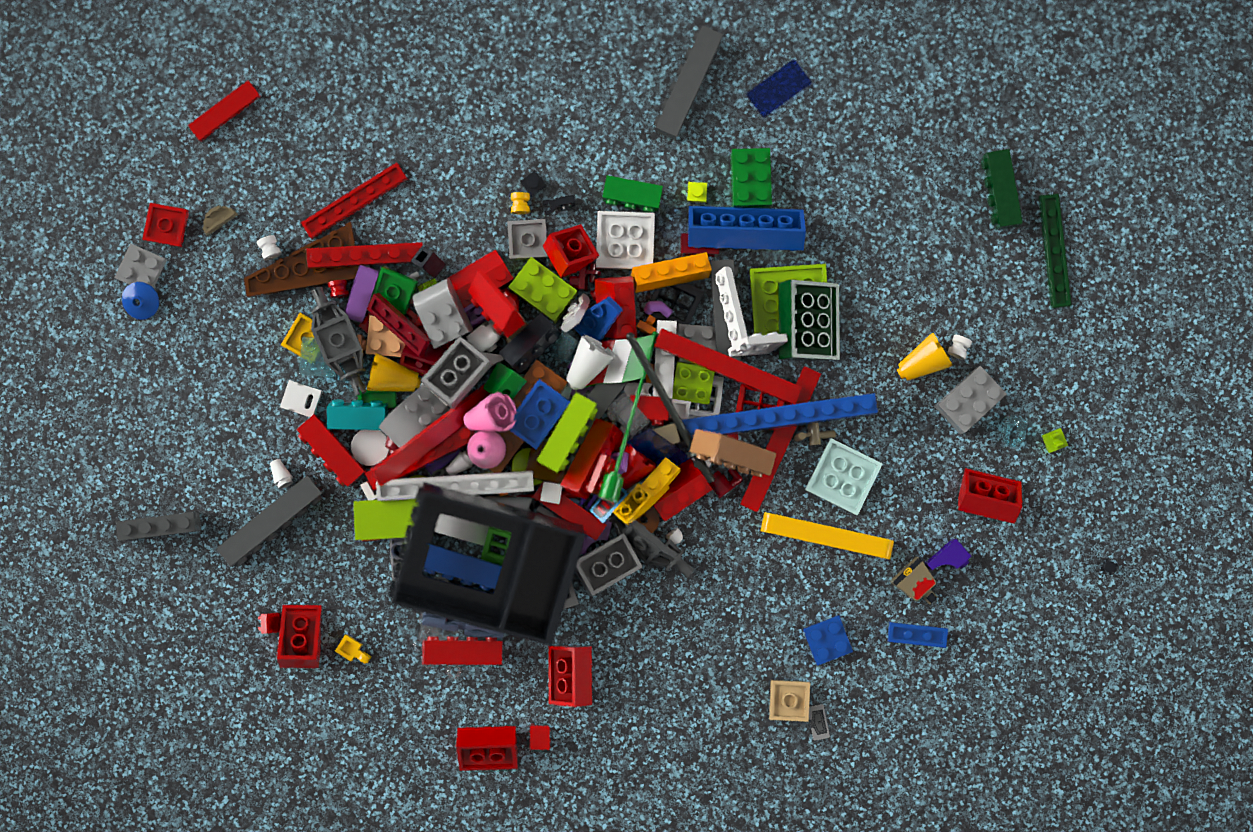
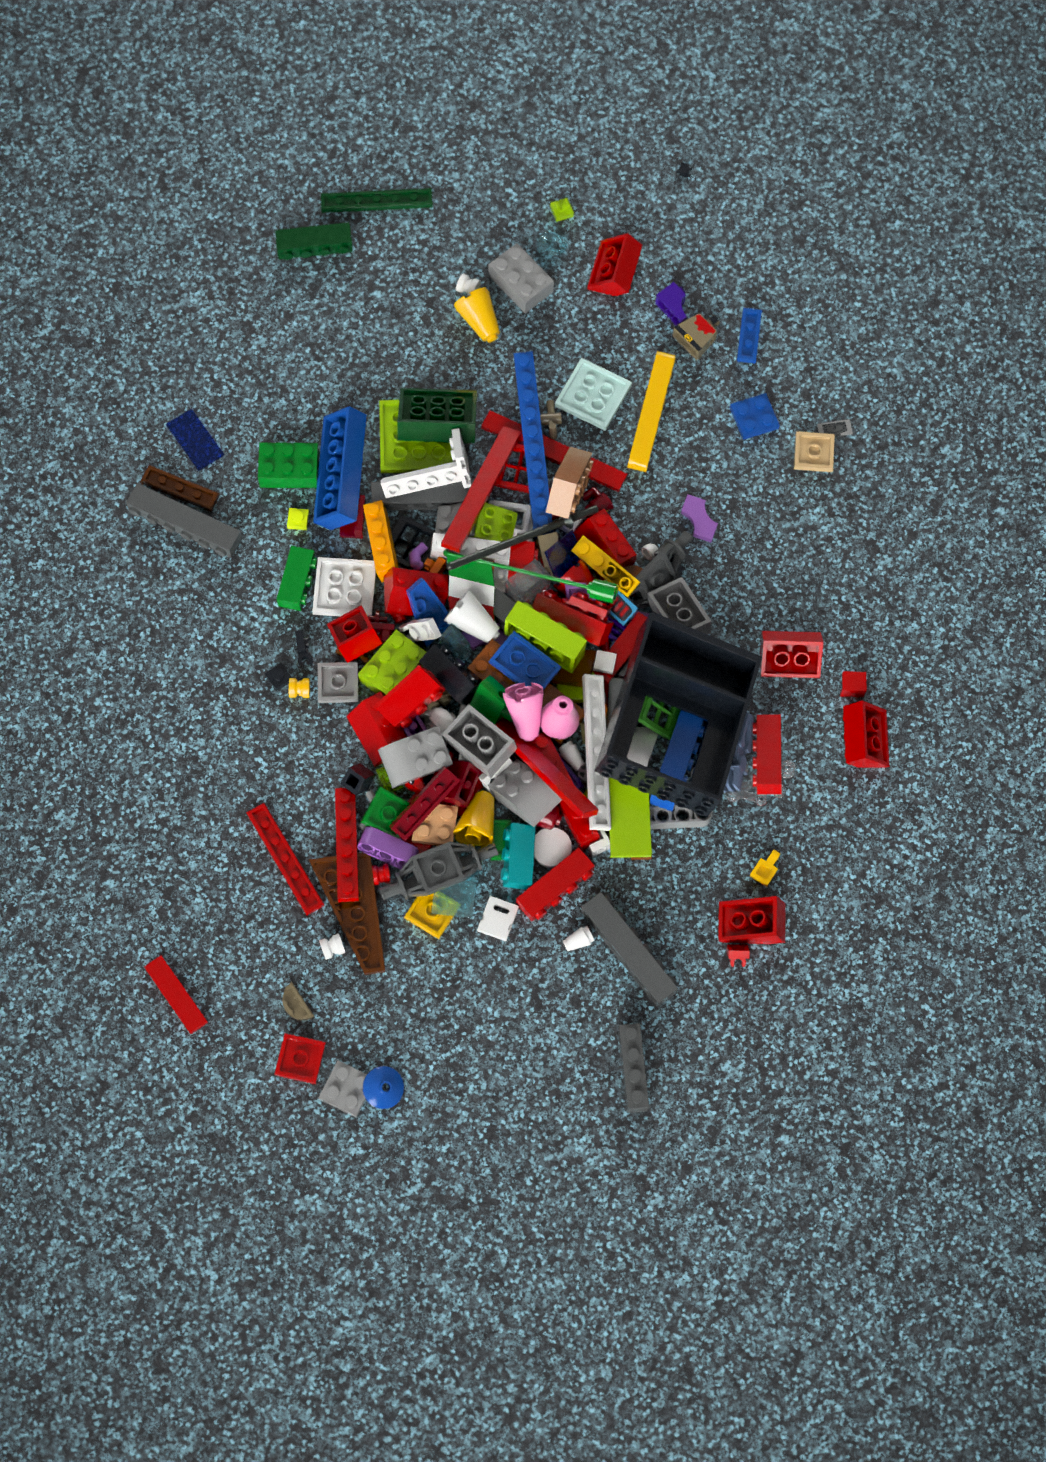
camera: 90 degrees left, 15 degrees down
none -> reddish brown tile [141,465,220,512]
none -> medium lavender tile [681,494,718,542]

